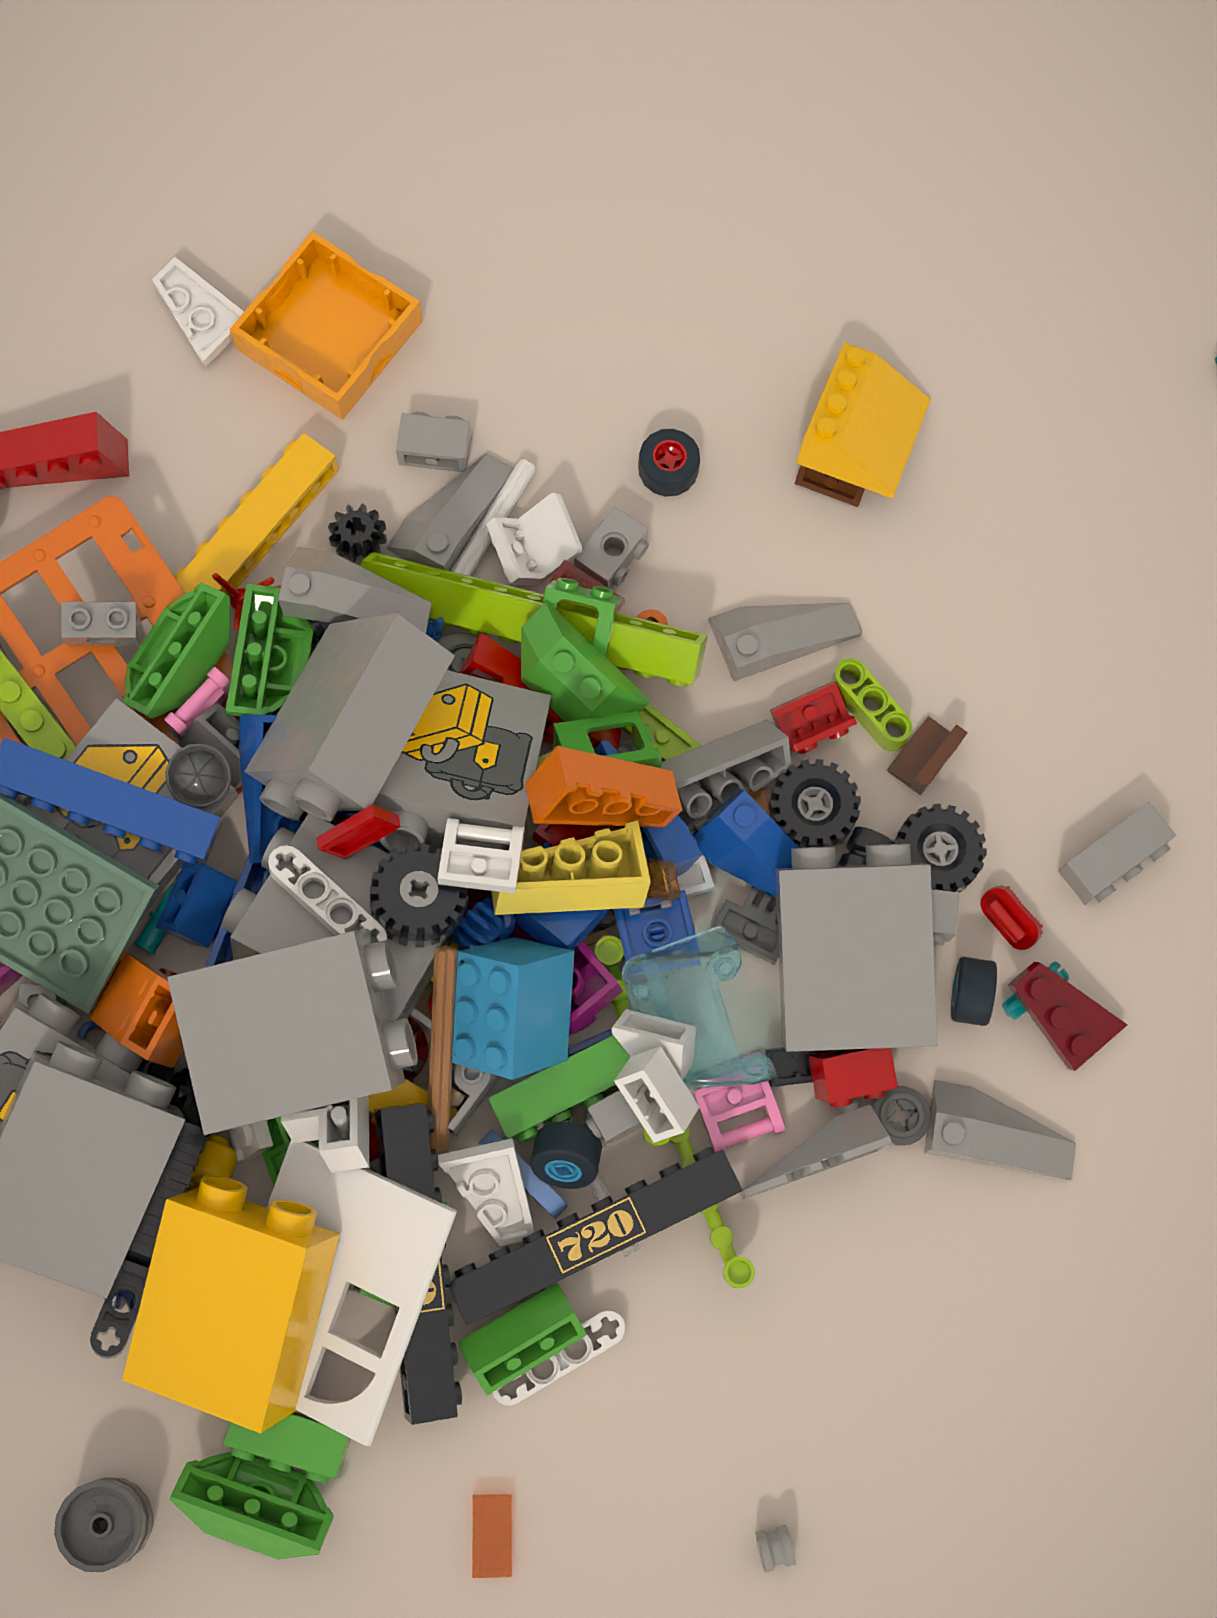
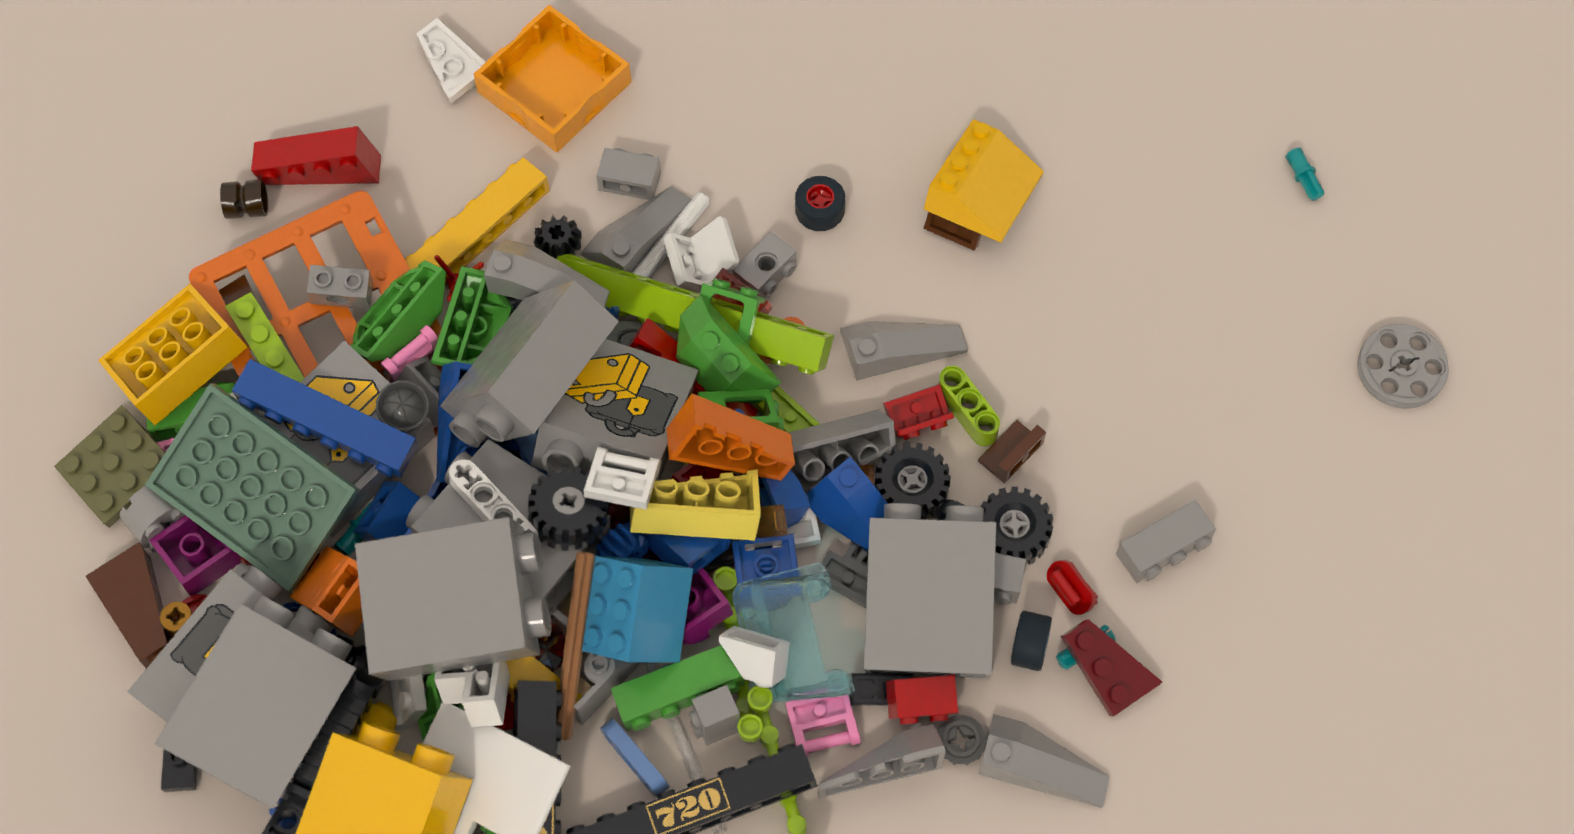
camera: 10 degrees right, 10 degrees down
red tile [316,804,400,860] -> none
white wing [438,1138,535,1247] -> none
black wheel [530,1122,602,1189] -> none
white brick [614,1046,699,1143] -> none

